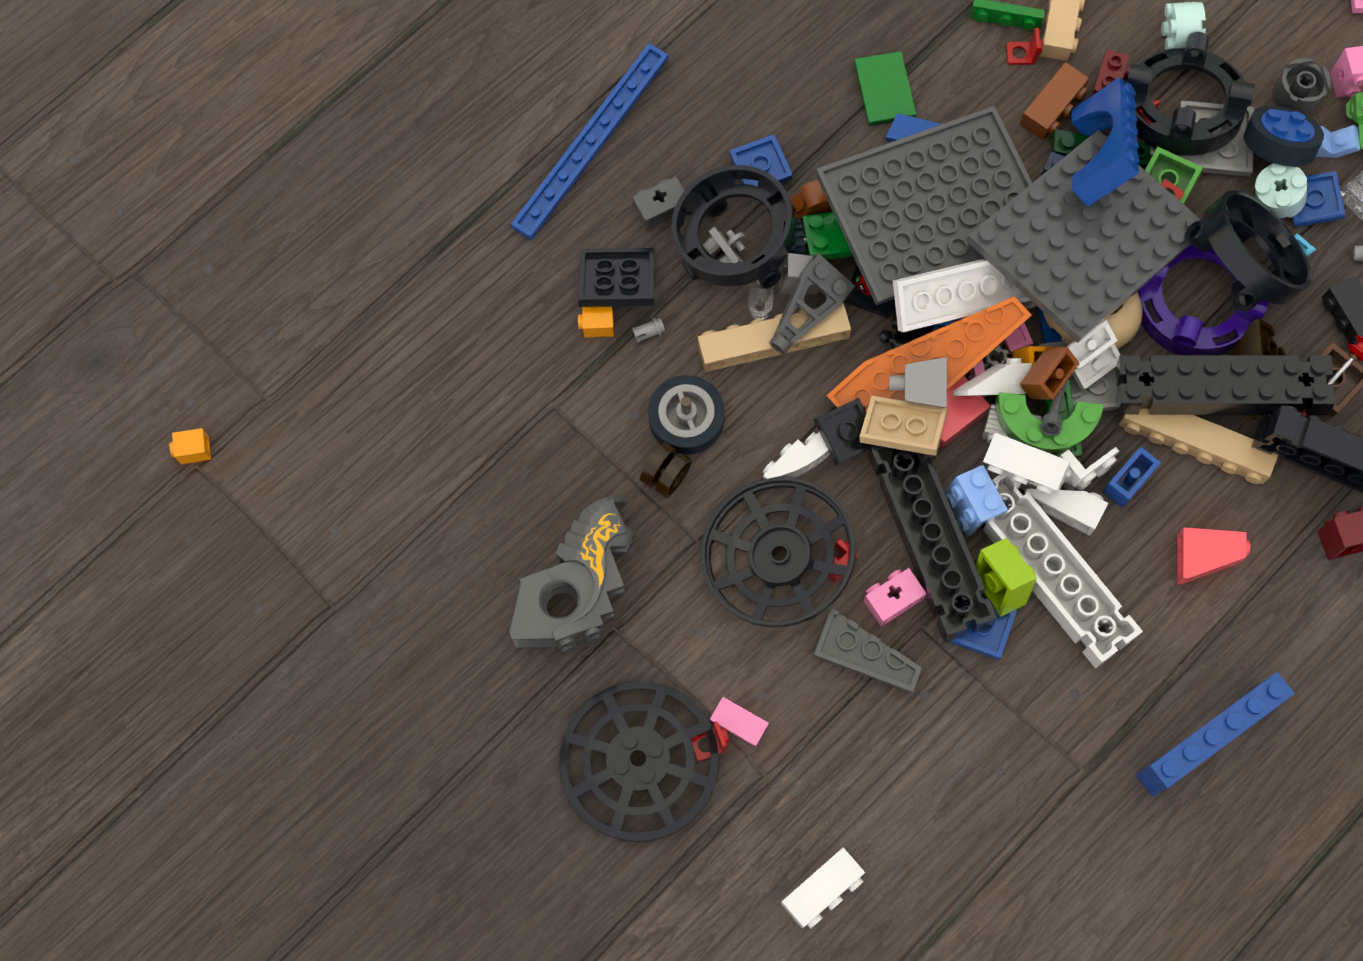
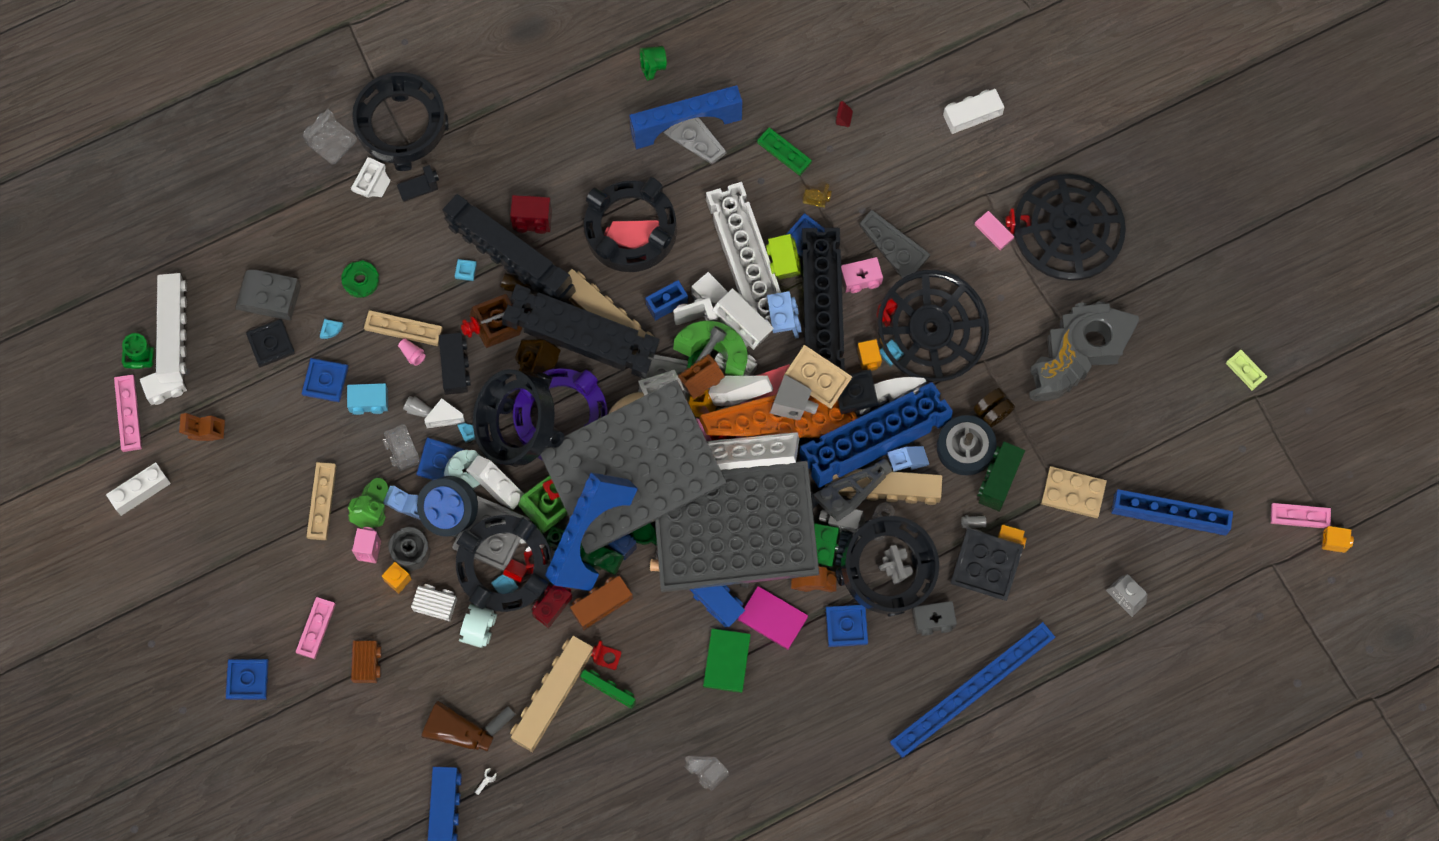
camera: 165 degrees left, 0 degrees up
none -> light orange brick [382,562,412,594]
none -> white brick [411,584,457,621]
none -> white slope [425,398,465,428]
none -> white brick [466,455,524,510]
none -> medium azure tile [491,574,518,594]
none -> red tile [503,559,527,583]
none -> black piece [584,177,677,272]
none -> green piece [640,46,667,81]
none -> light grey wing [663,117,727,164]
none -> dark pink tile [738,586,808,650]
none -> green plate [757,127,812,176]
none -> blue brick [799,382,953,488]
none -> clear yellow bracket [803,184,832,208]
none -> dark red slope [836,101,853,127]
none -> light orange brick [857,339,882,371]
none -> medium azure tile [879,340,904,367]
none -> light blue slope [887,446,929,472]
none -> dark green brick [977,442,1025,512]
none -> tan plate [1041,466,1107,518]
none -> light grey torso [1106,574,1147,617]
none -> blue brick [1111,489,1233,536]
none -> yellowish green plate [1226,350,1267,391]
none -> bright pink plate [1270,503,1331,529]

